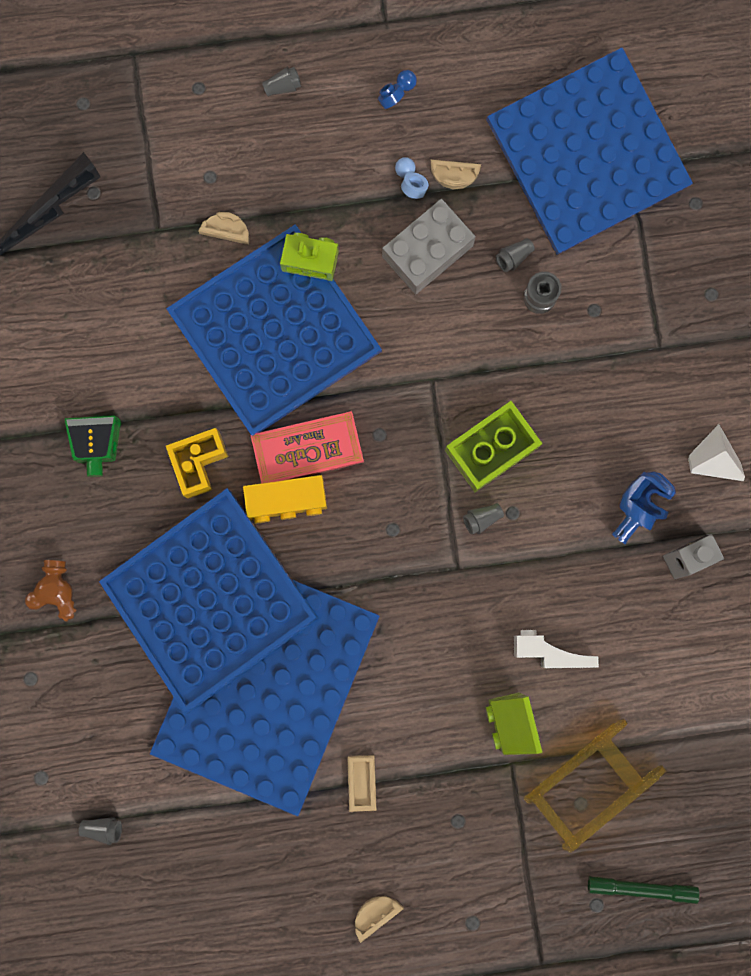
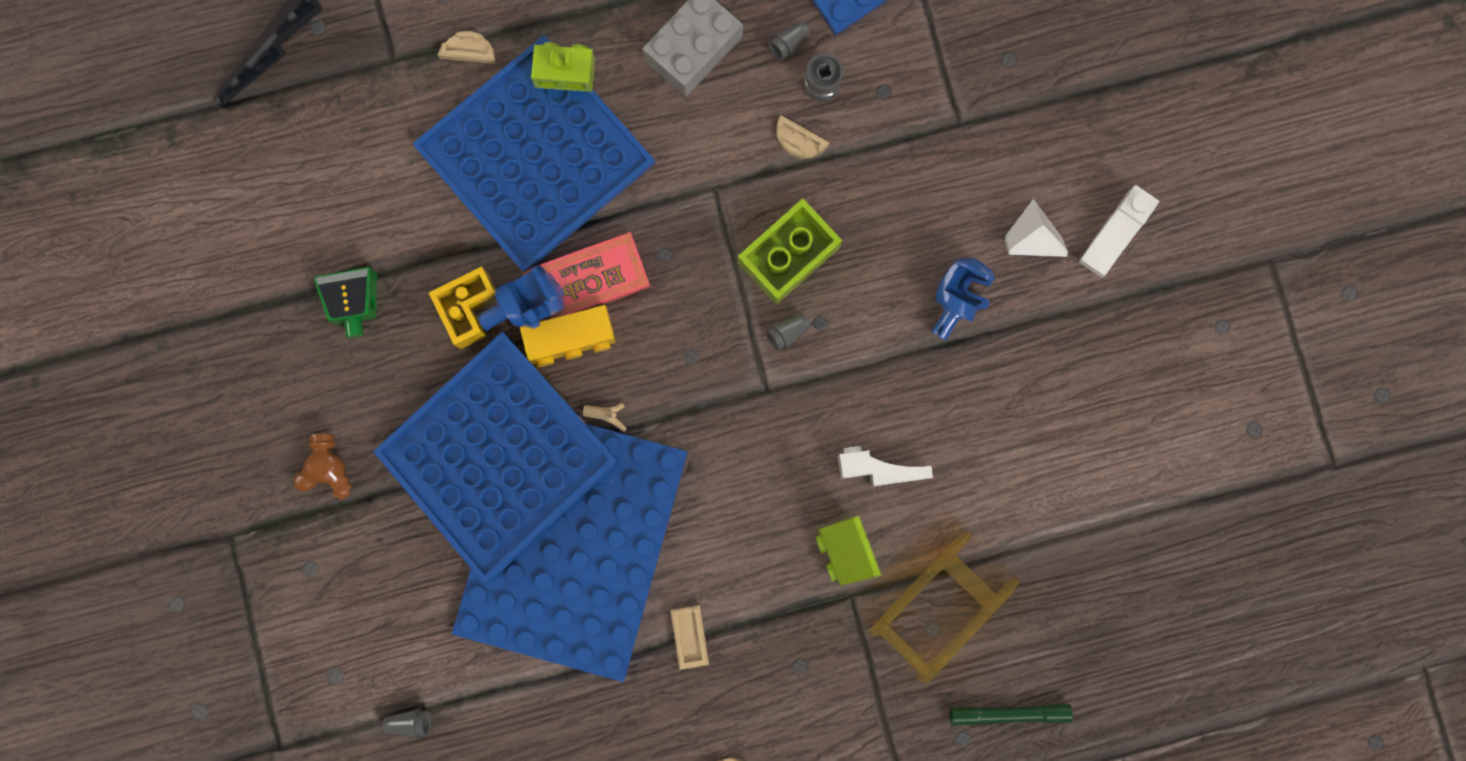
camera: 10 degrees left, 0 degrees up
light grey torso [663,534,724,580] -> none
none -> blue piece [477,265,565,331]
none -> tan bar [583,403,627,432]
none -> tan tile [776,115,830,159]

